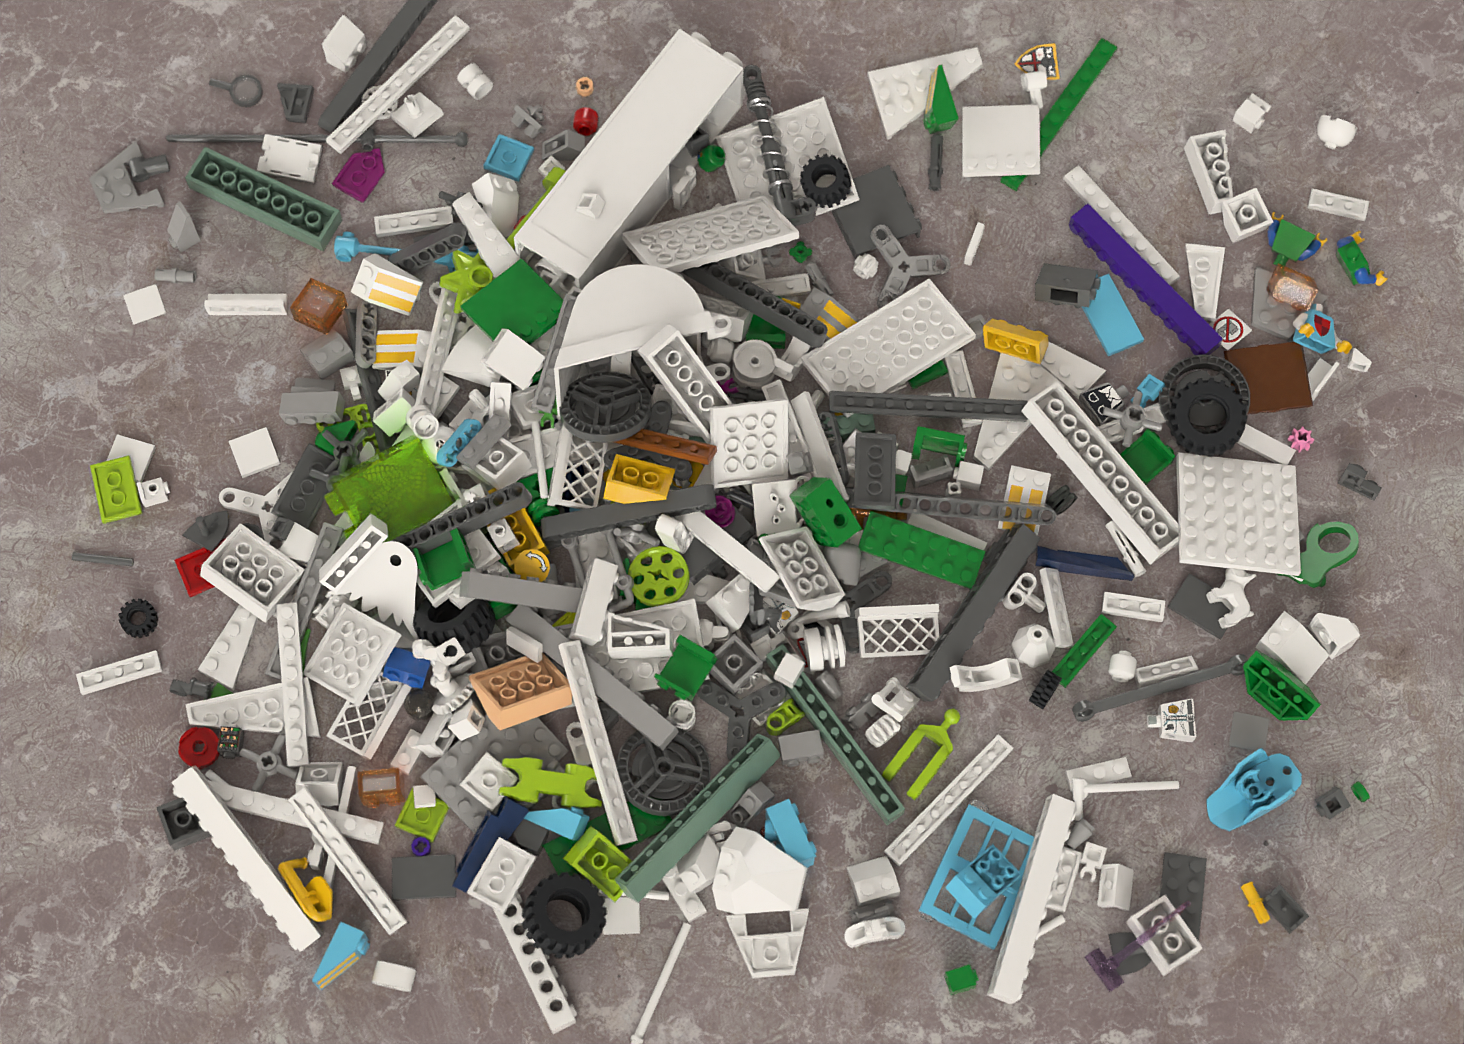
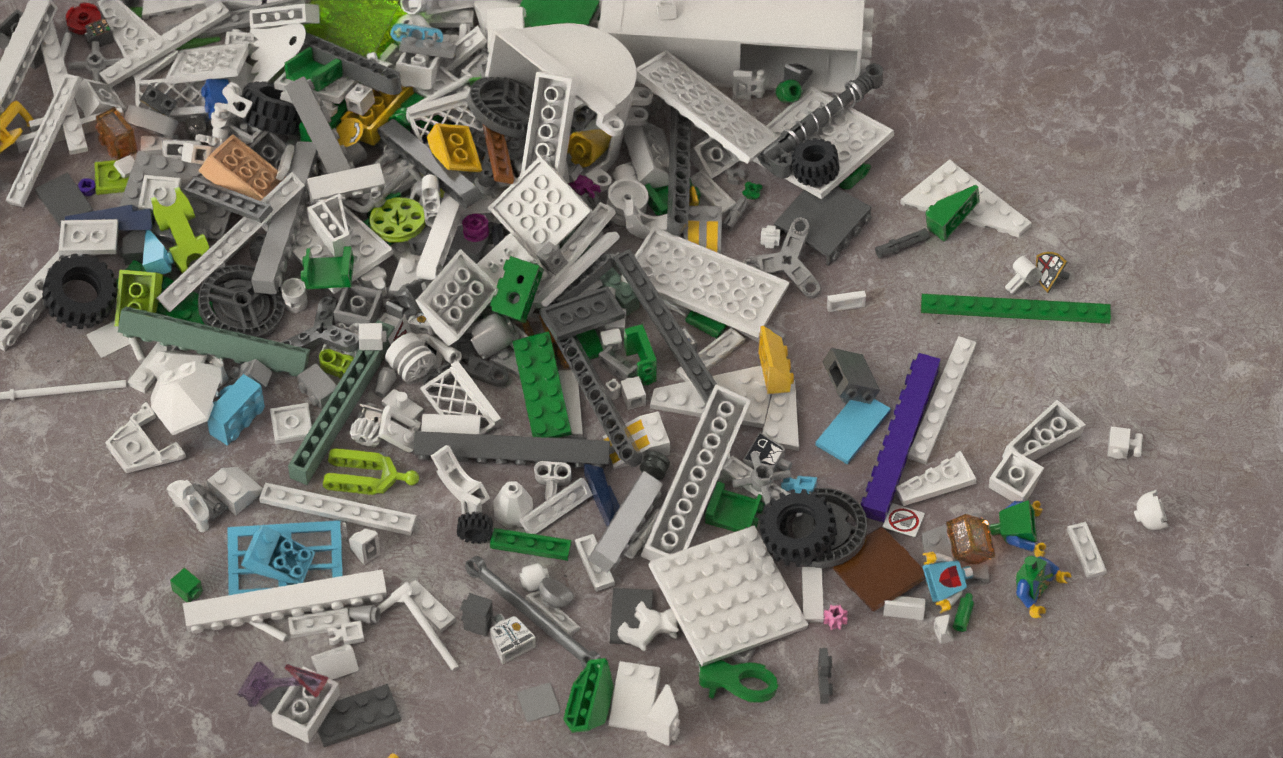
camera: 60 degrees right, 15 degrees down
white plate [962,104,1040,177] -> none
medium azure piece [1207,748,1301,831] -> none
none -> light grey beam [123,105,179,139]
none -> dark grey hips [139,84,177,117]
none -> dark grey plate [183,177,273,223]
none -> white tile [270,403,312,444]
none -> white slope [349,529,380,565]
none -> white tile [382,389,424,420]
none -> white tile [421,414,481,434]
none -> dark grey brick [460,593,493,637]
none -> white tile [461,492,482,515]
none -> light grey piece [539,578,574,608]
none -> light grey brick [588,471,663,573]
none -> green cylinder [952,593,974,632]

